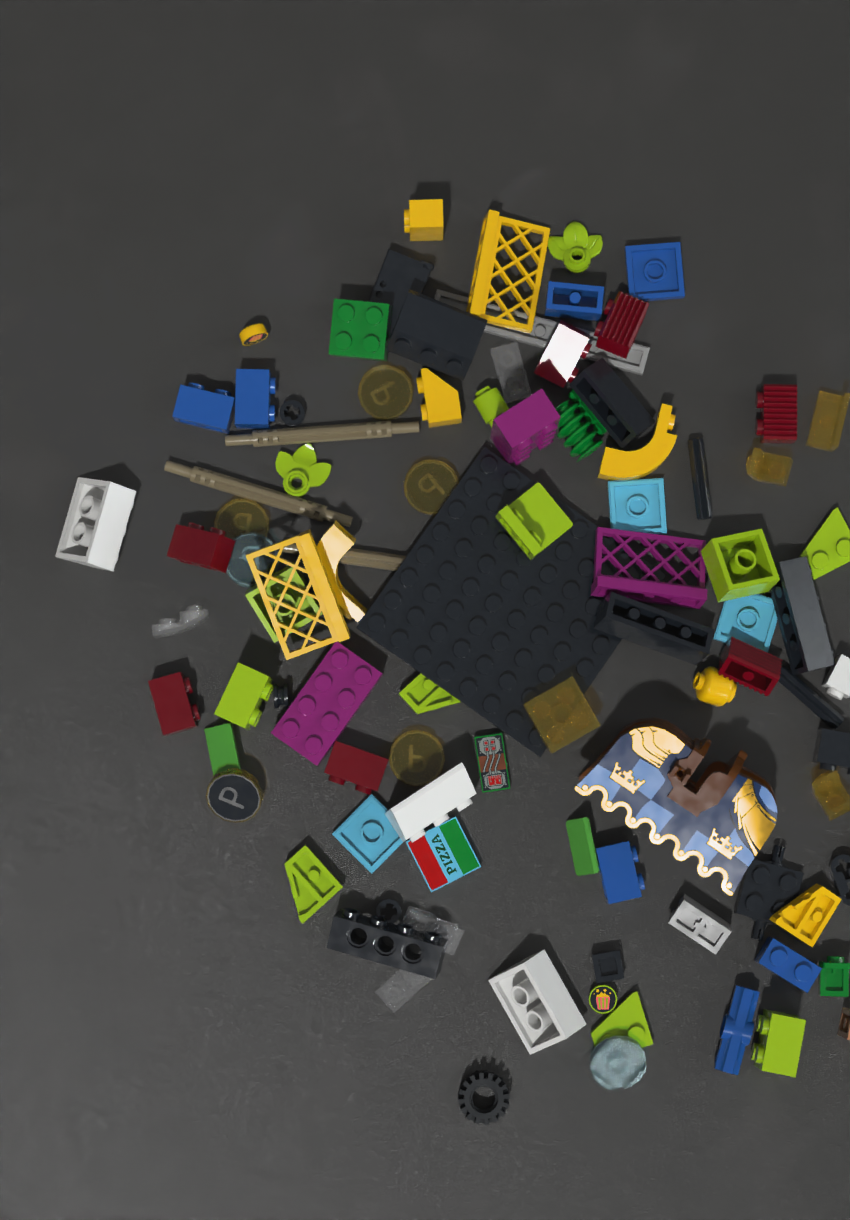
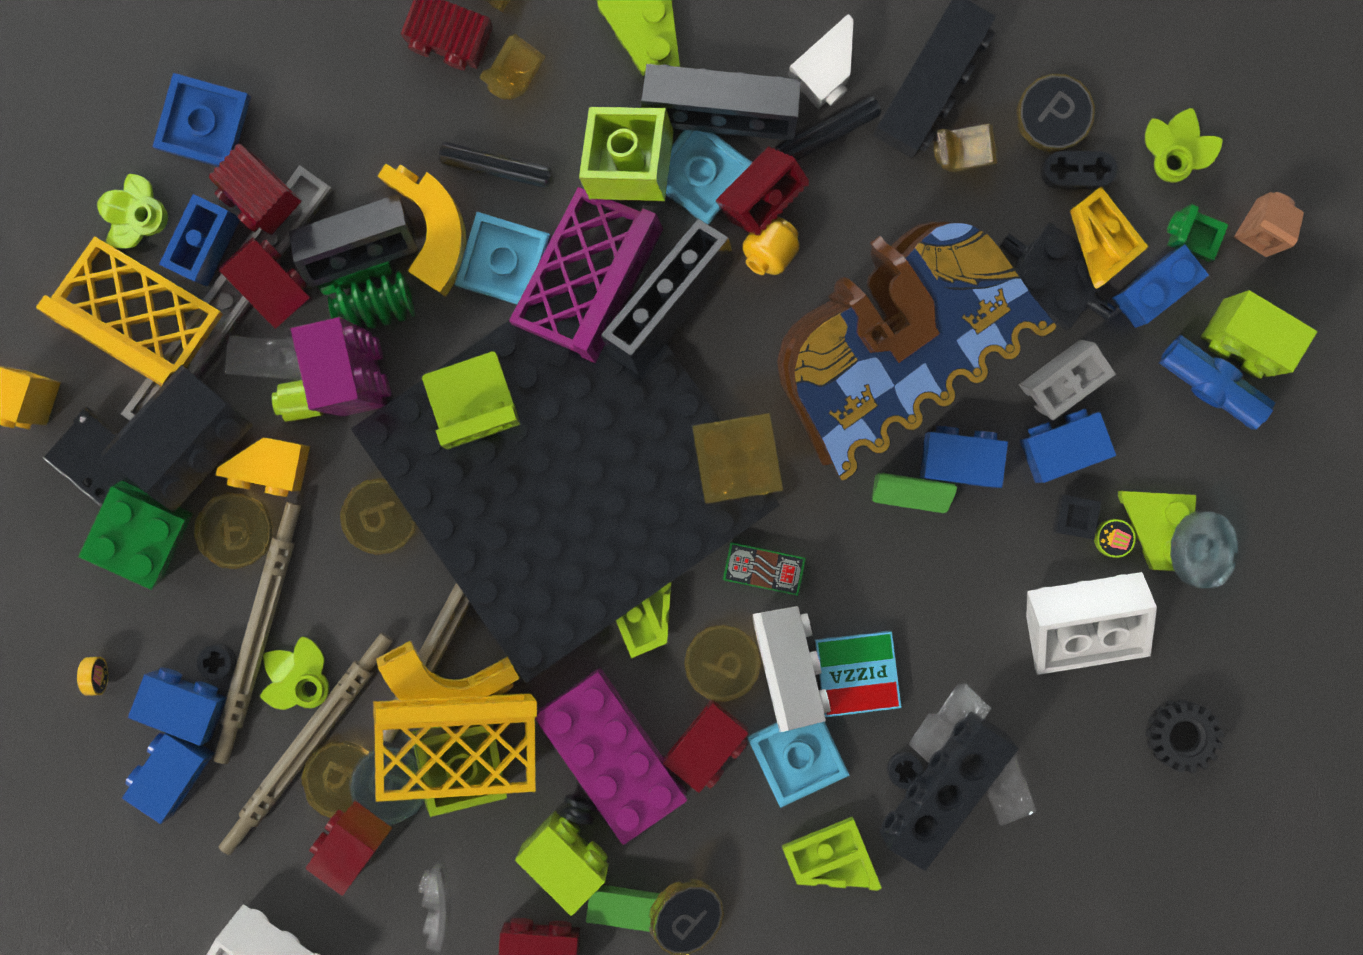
camera: 75 degrees left, 5 degrees up
none -> blue brick [1019,408,1116,483]

